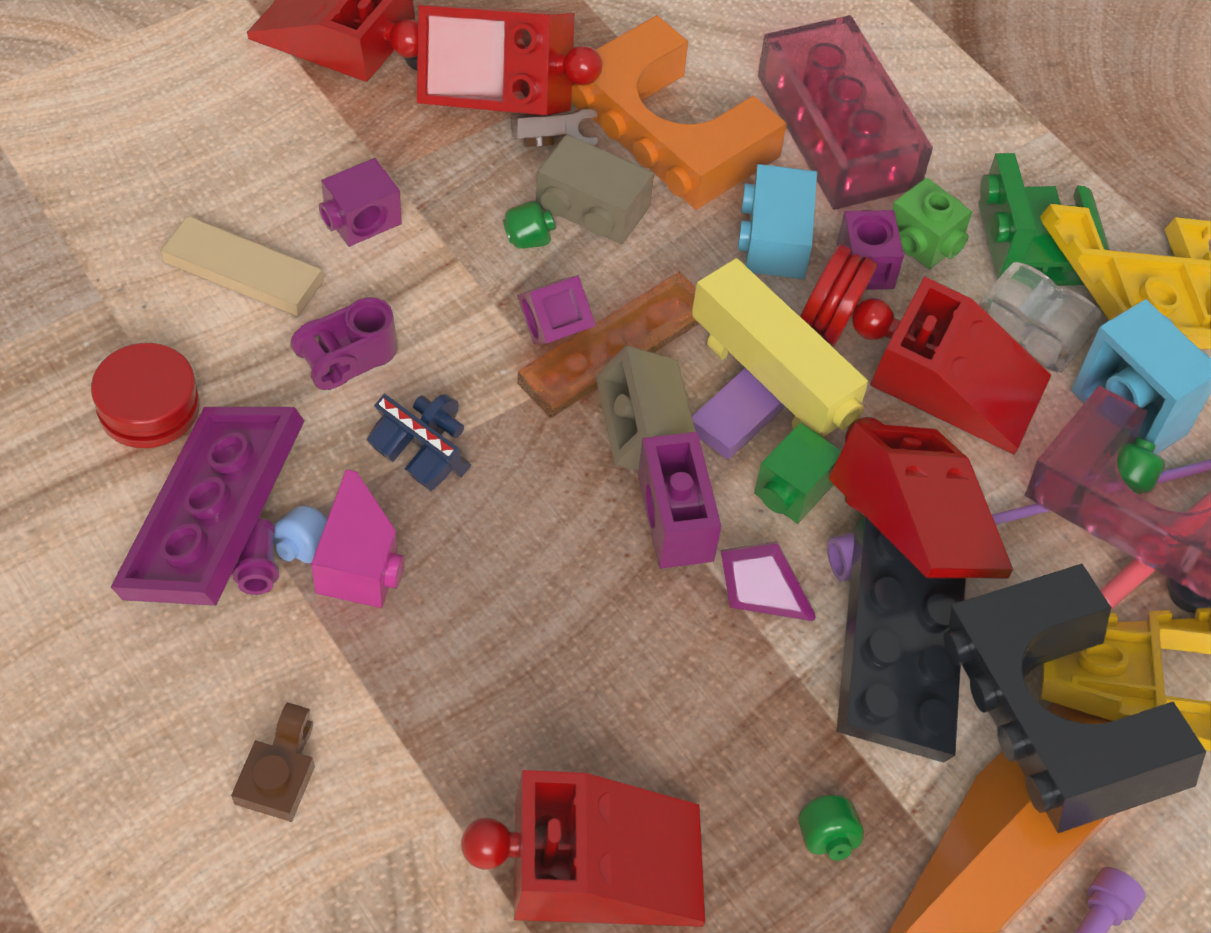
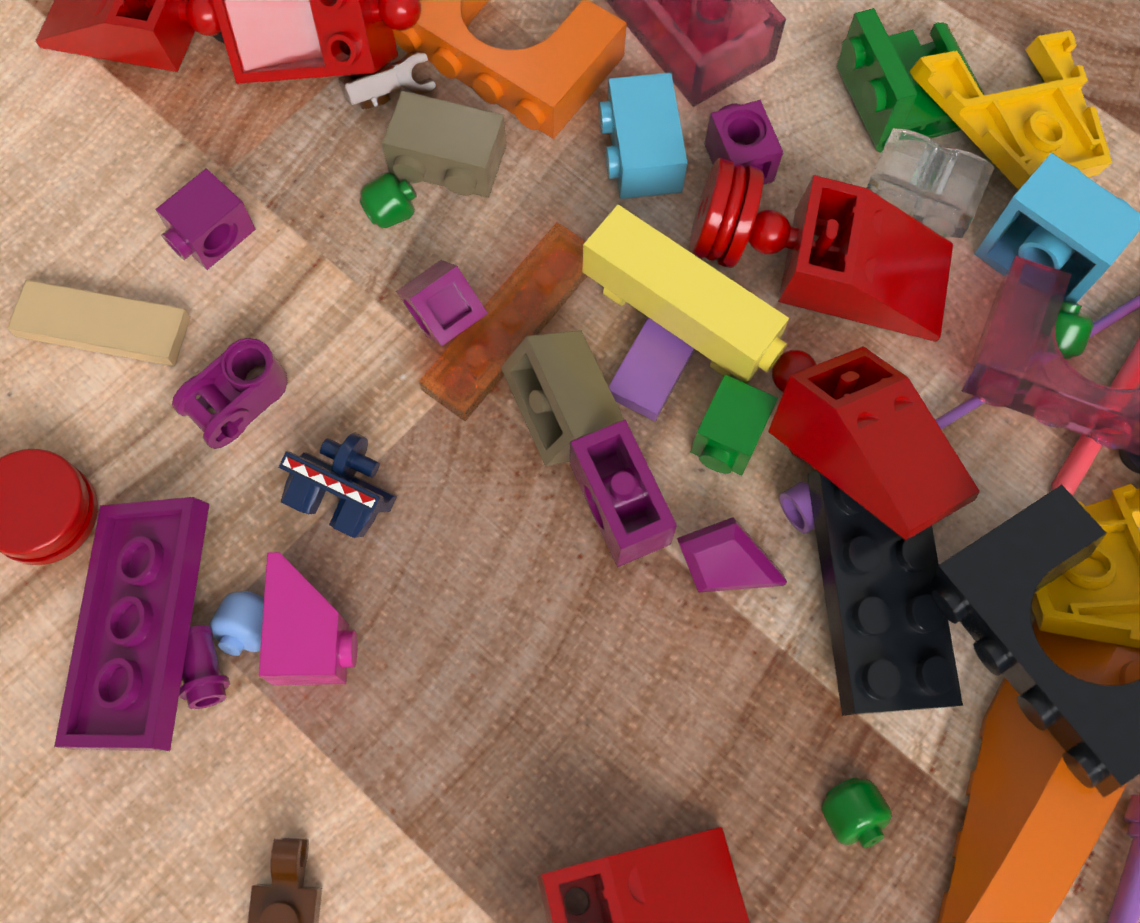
camera: 10 degrees left, 15 degrees up
bright green brick [892,178,972,270] -> none

